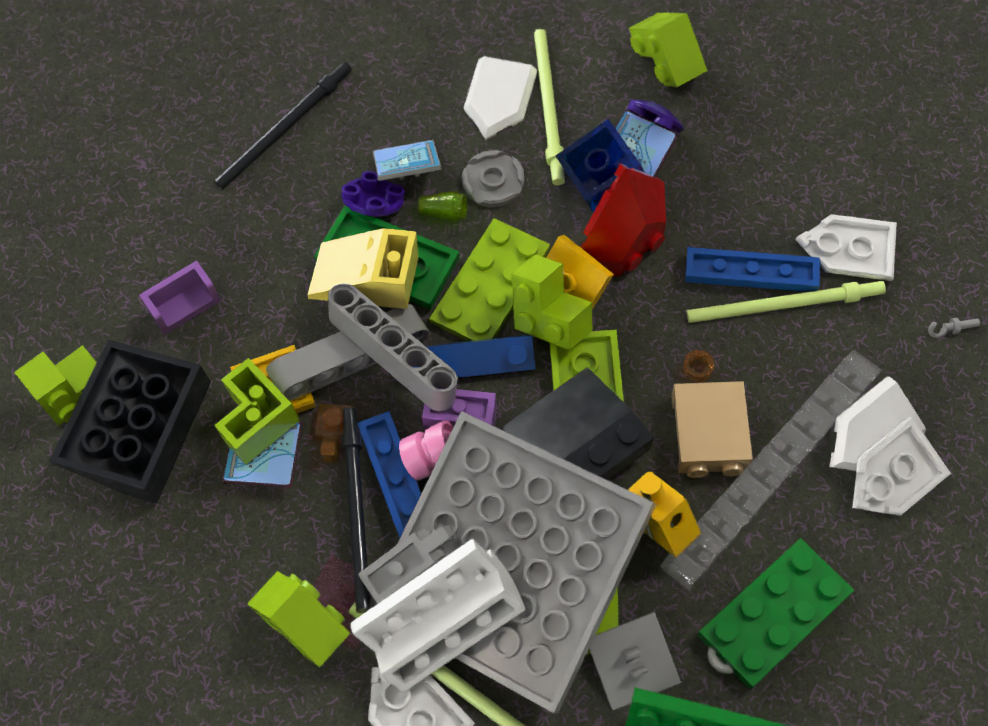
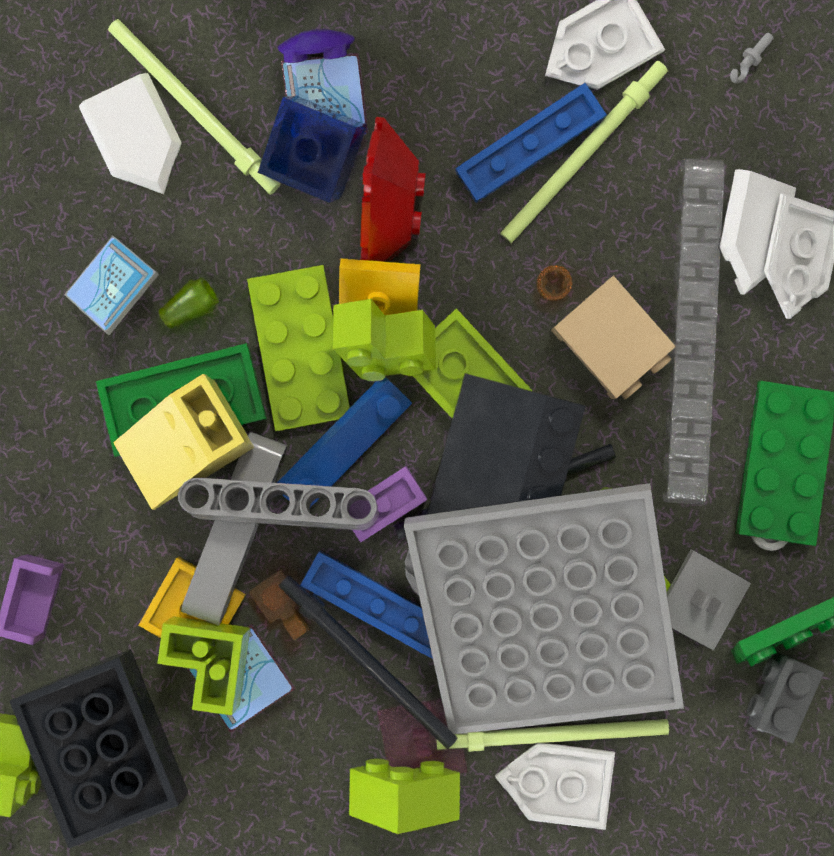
camera: 40 degrees left, 25 degrees up
dark purple dish [341,171,405,217] -> none
white brick [350,539,525,692] -> none
light grey hinge [358,524,457,604] -> none
bright pink wheel [399,420,454,480] -> none
light grey tile [462,150,525,208] -> none
yellow torso [628,472,701,558] -> none

